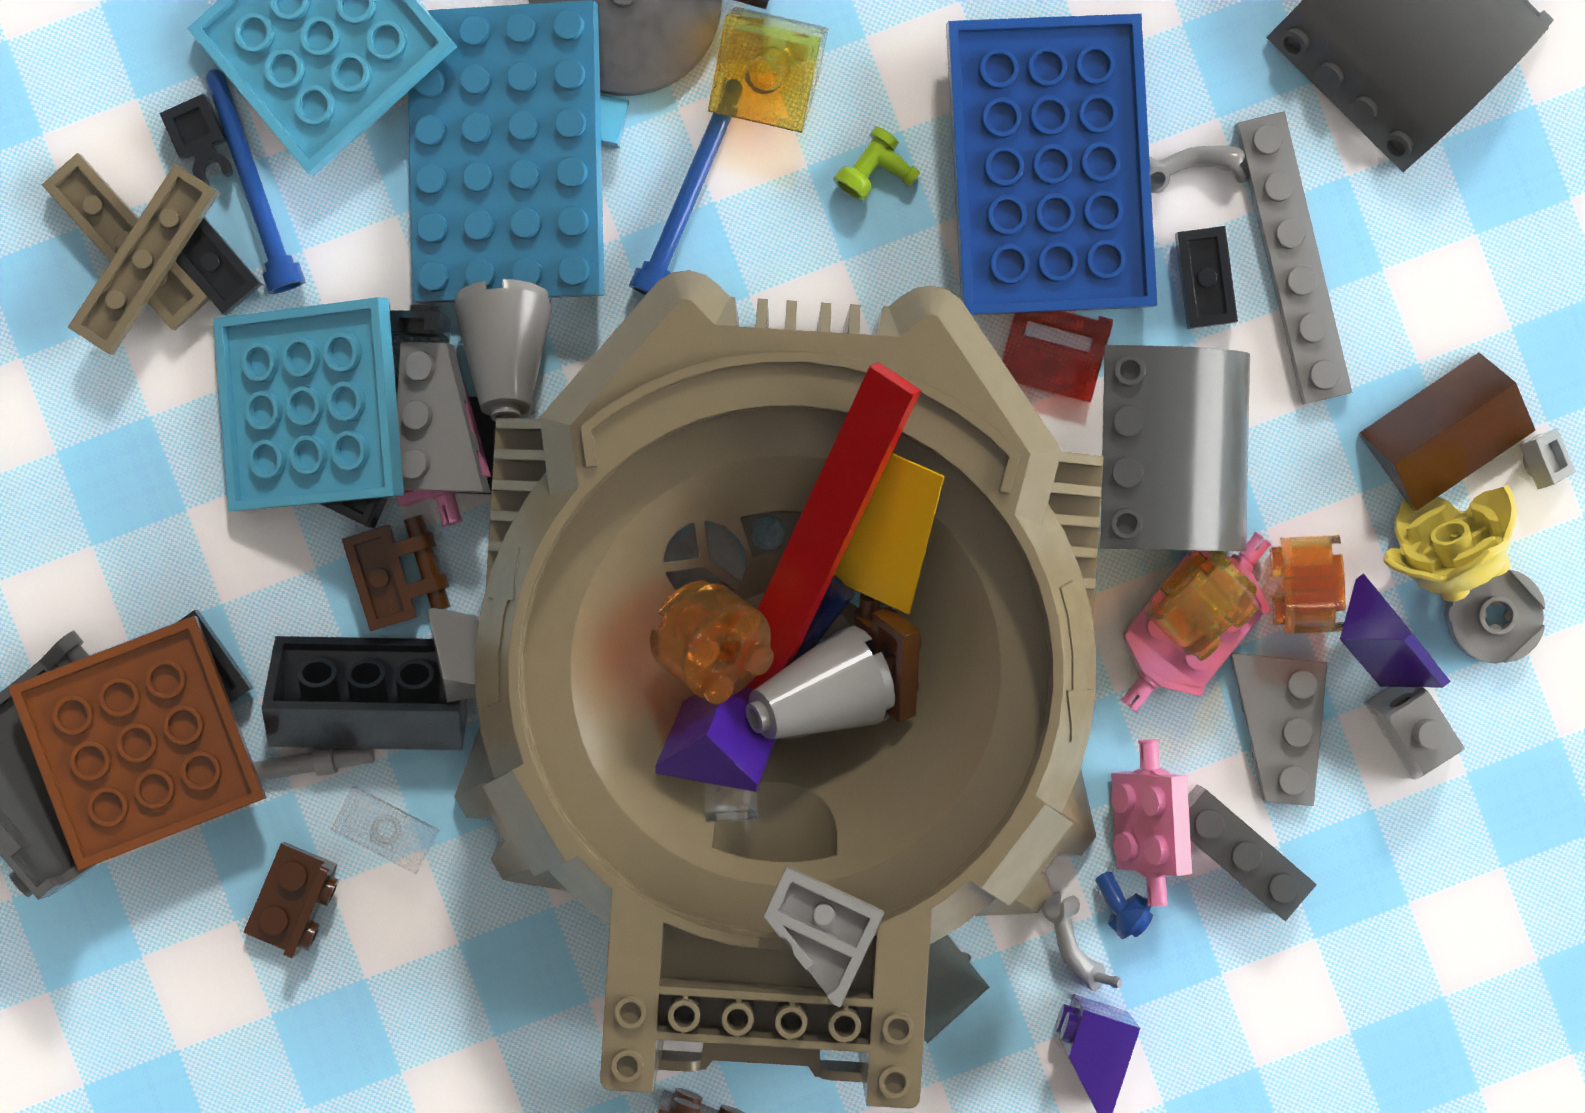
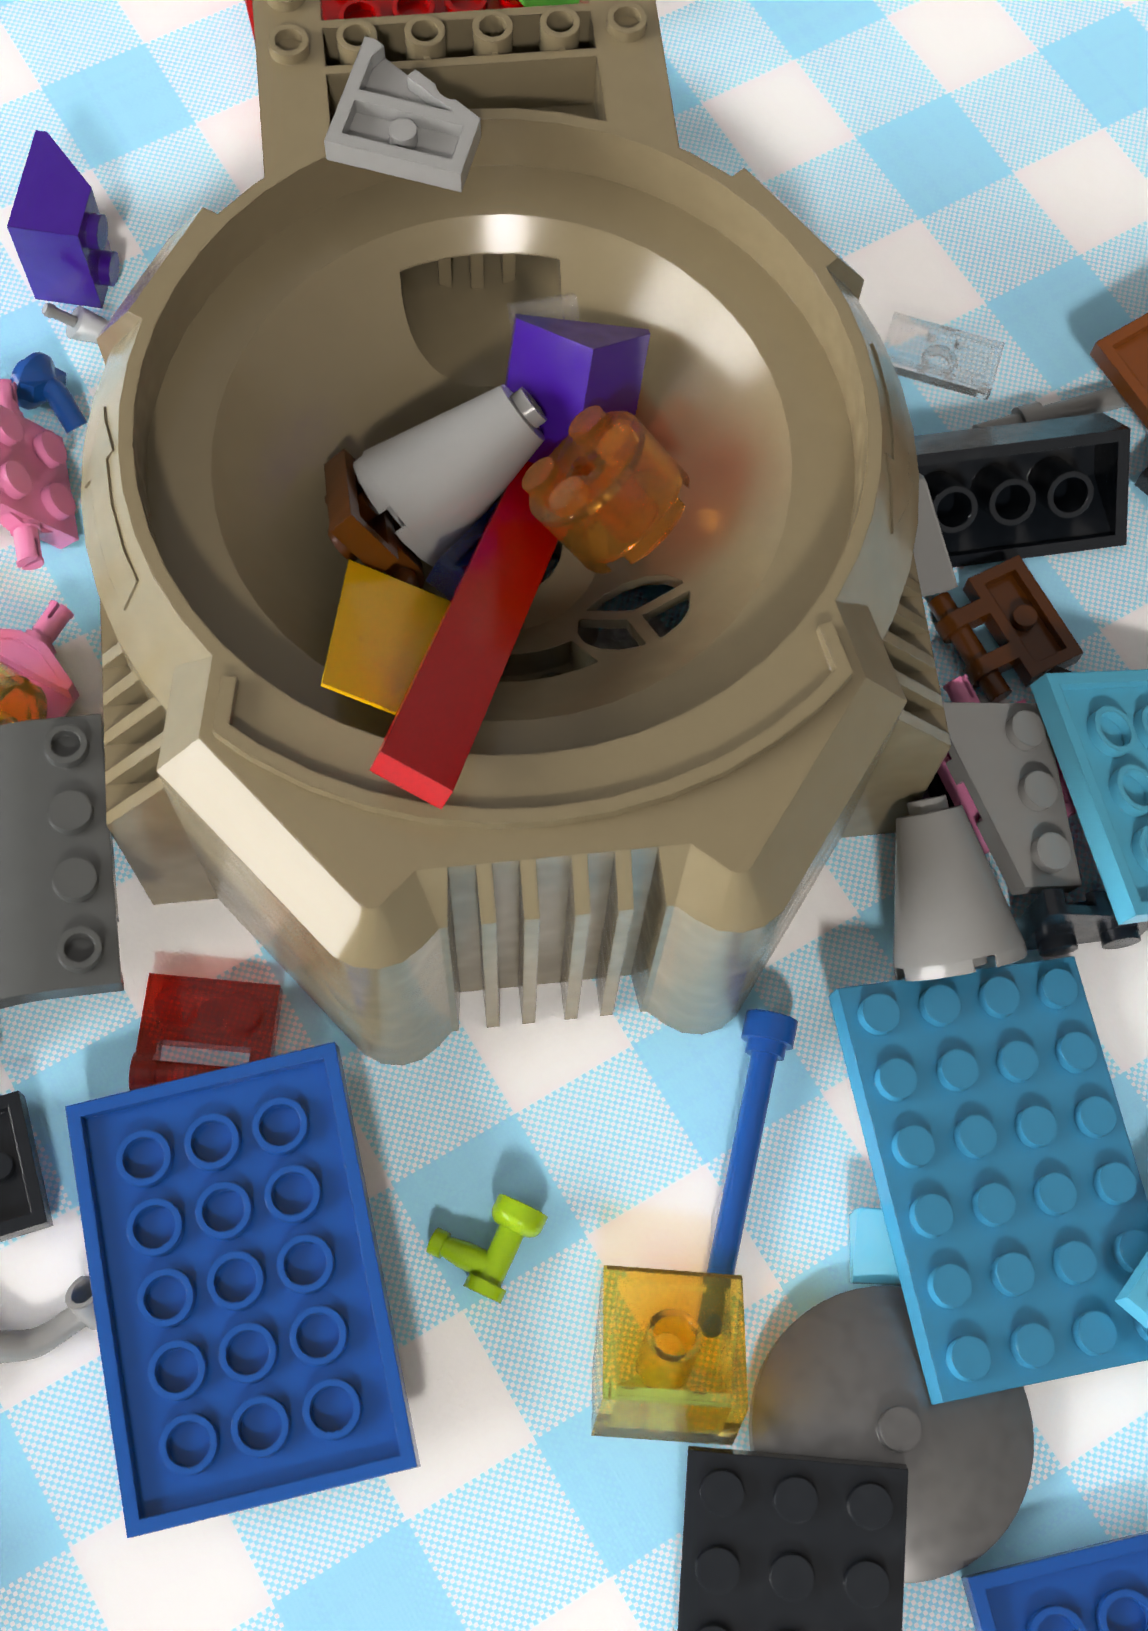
camera: 165 degrees right, 20 degrees down
reddish brown bracket [243,842,339,959] -> none

